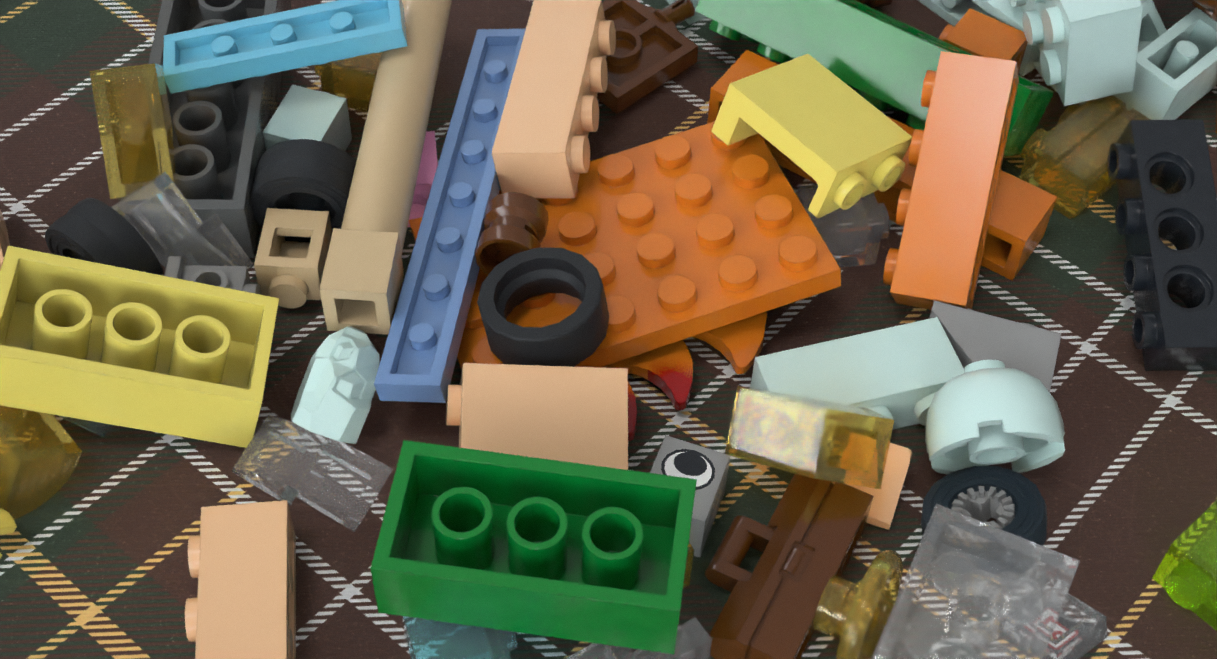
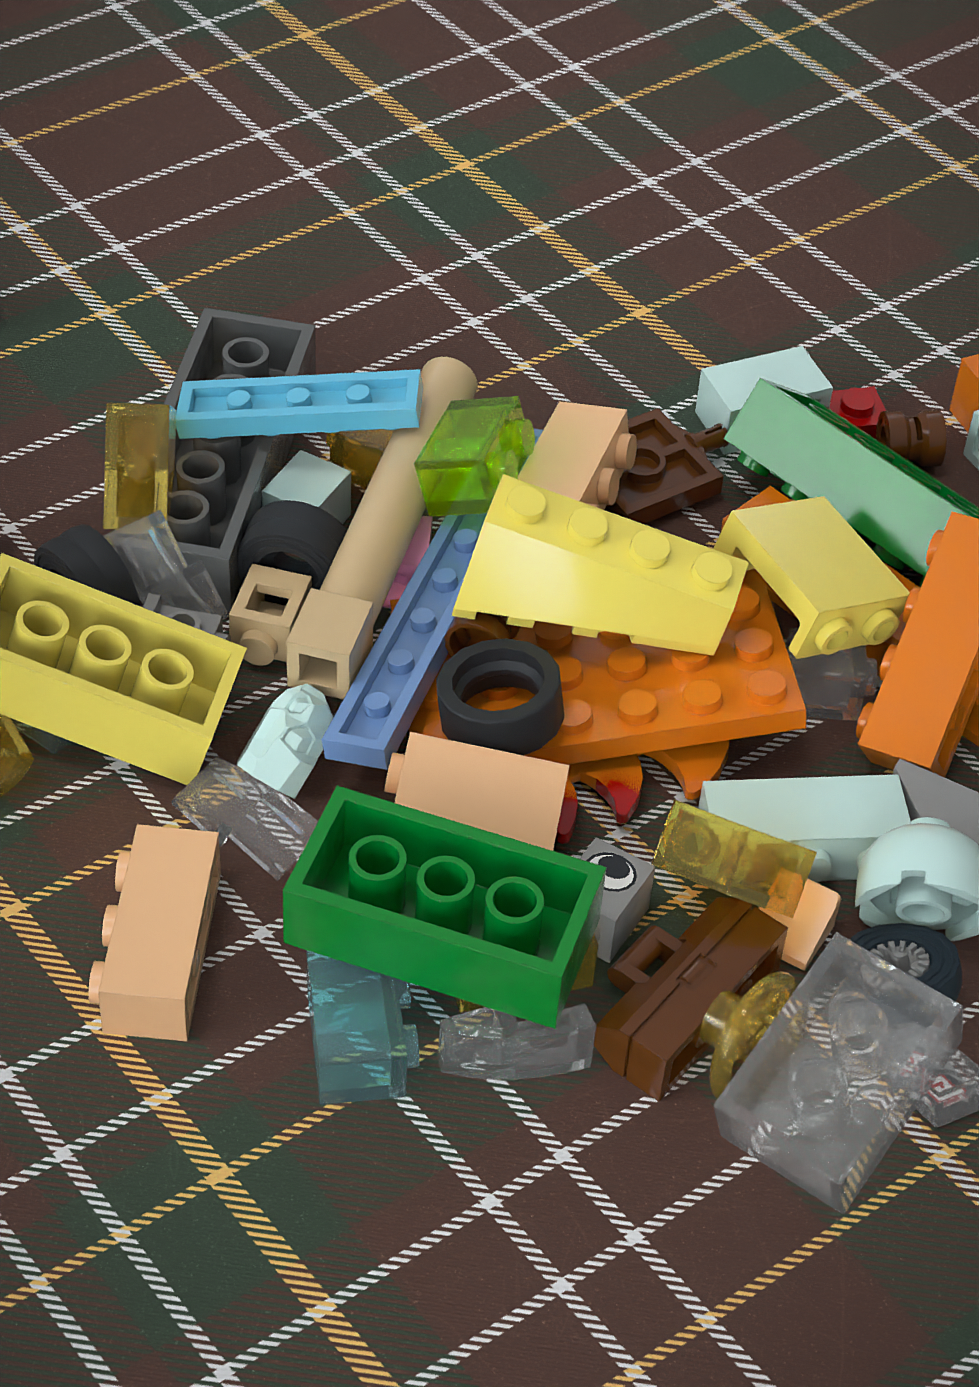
camera: 10 degrees right, 5 degrees down
none -> clear neon green brick [414,396,535,516]
none -> light yellow wedge [451,474,749,655]

